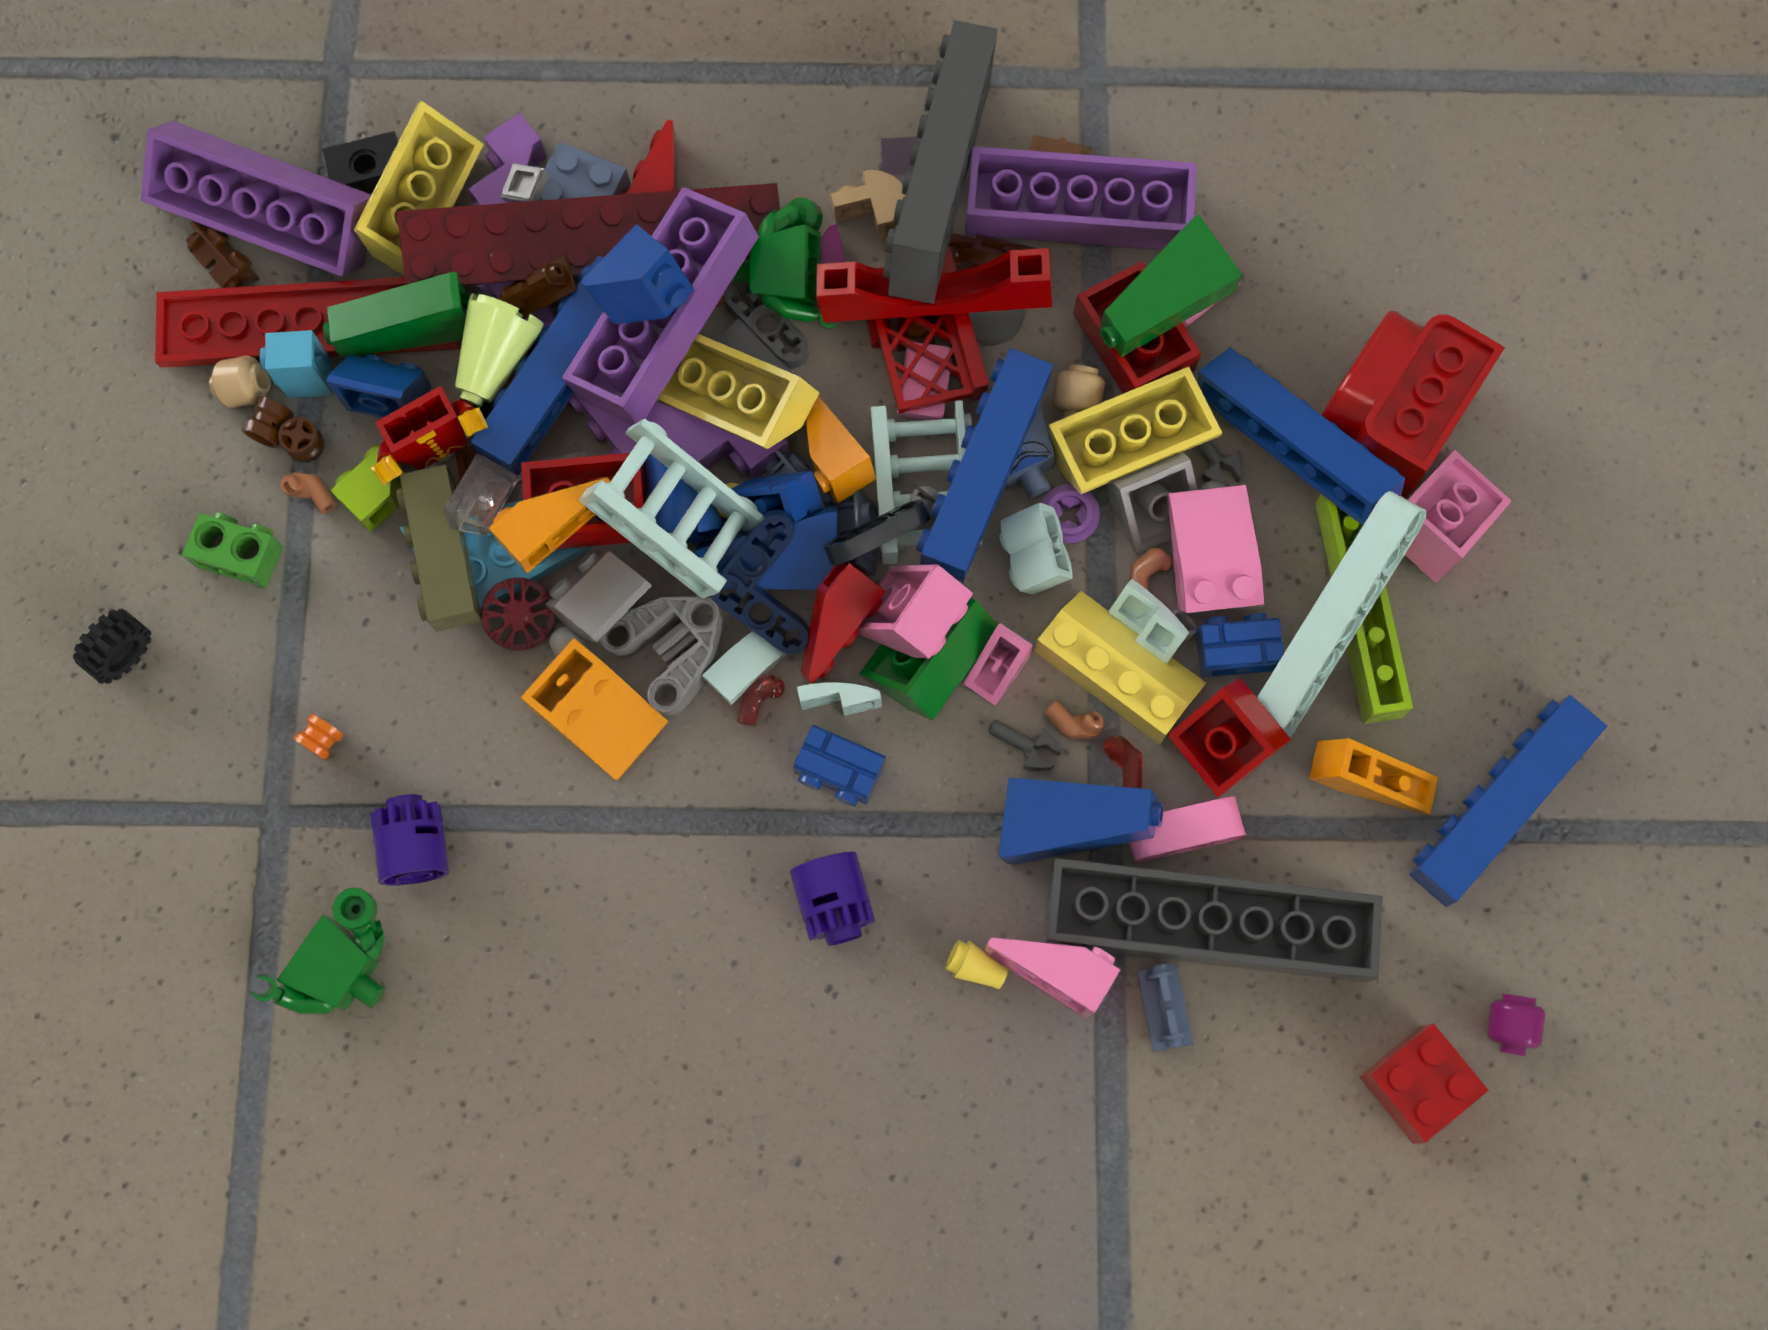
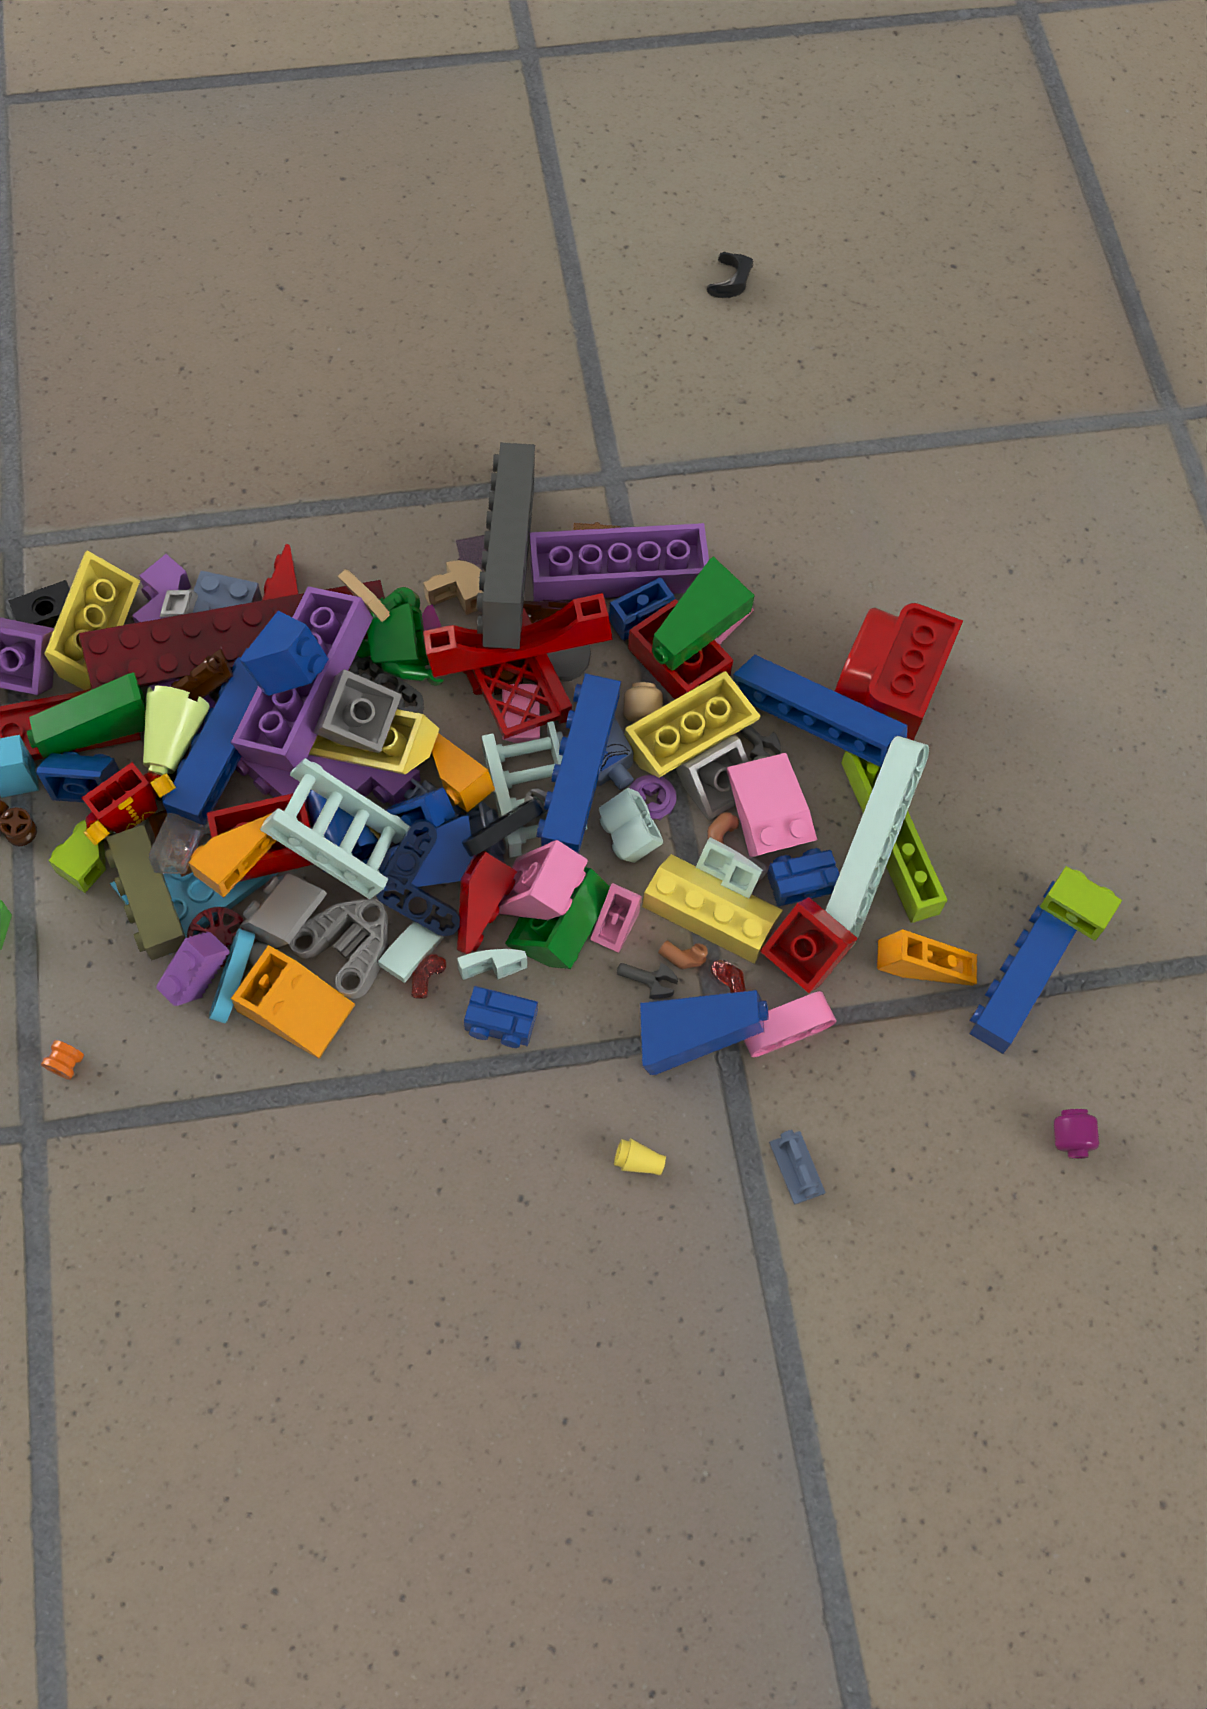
camera: 15 degrees left, 10 degrees down
green torso [249,887,385,1014] -> none
nougat arm [280,473,337,514] -> none
dark purple gear [370,794,449,886] -> none
dark purple gear [790,851,875,946] -> none
bright pink slope [984,938,1120,1019] -> none
dark grey brick [1044,858,1383,983] -> none
red brick [1359,1023,1489,1144] -> none
bright pink slope [1405,450,1512,583] -> none
none -> medium lavender brick [156,931,229,1006]
none -> medium azure beam [209,928,255,1023]
none -> light grey slope [314,669,402,753]
none -> tan tile [338,569,390,622]
none -> blue brick [609,578,675,641]
none -> lime brick [1039,866,1122,941]

